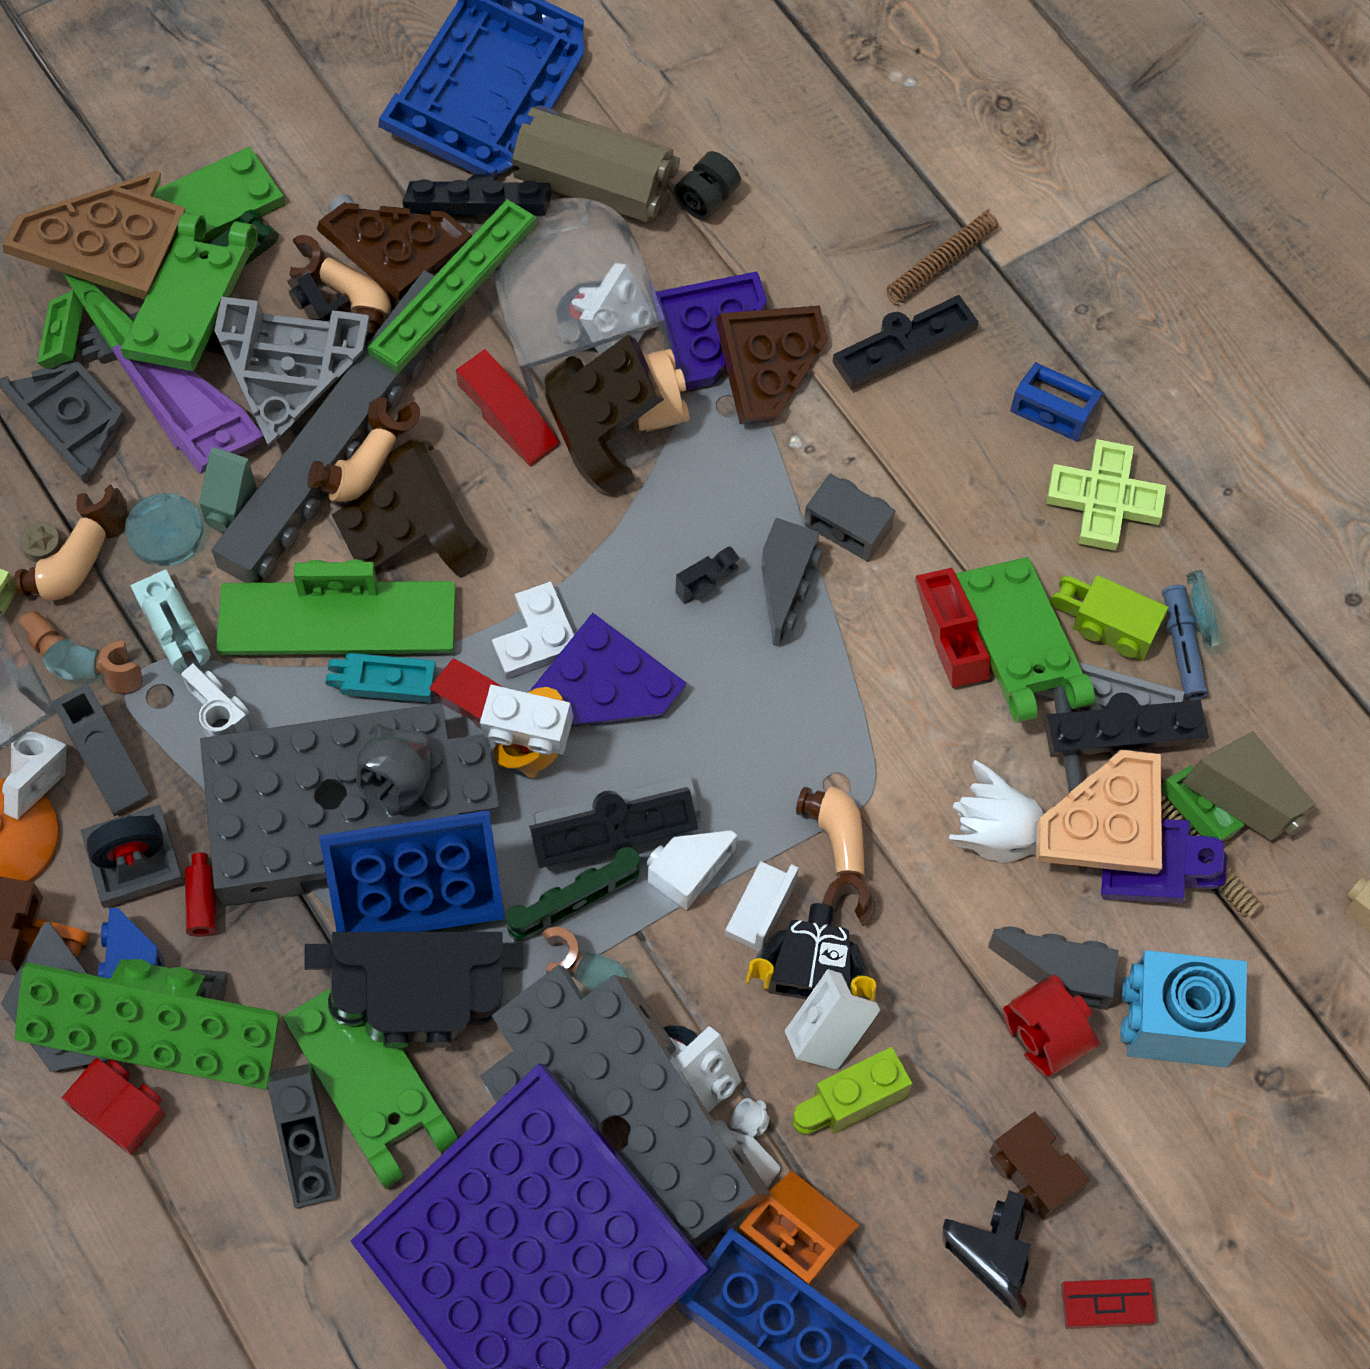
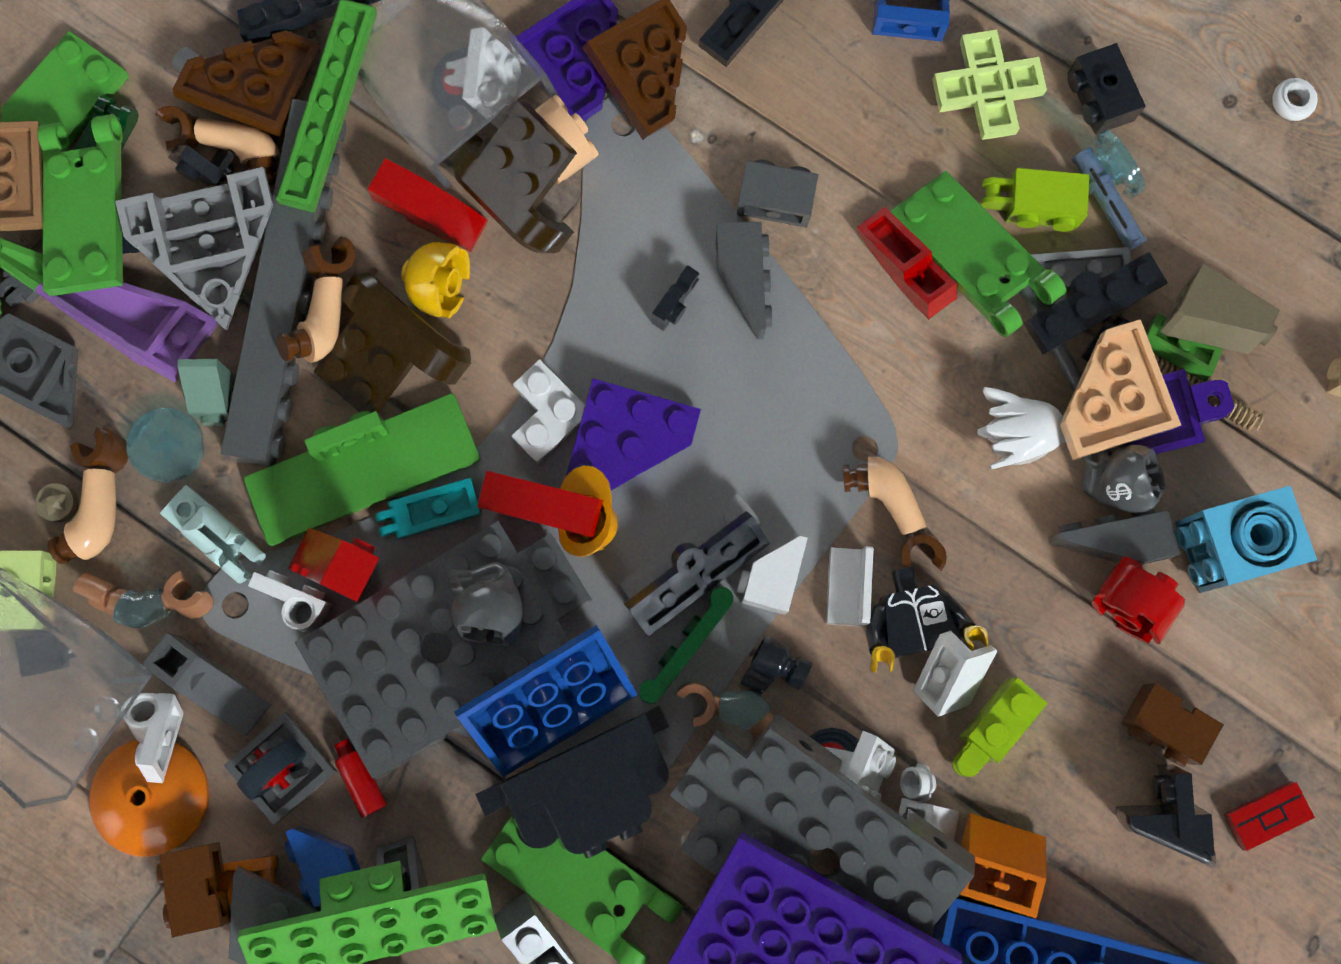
camera: 25 degrees left, 15 degrees up
white brick [480,685,574,755] -> none
none -> red wedge [288,528,379,602]
none -> yellow cylinder [401,242,470,318]
none -> black piece [740,634,813,695]
none -> black brick [1067,43,1146,135]
none -> dark grey piece [1082,444,1166,513]

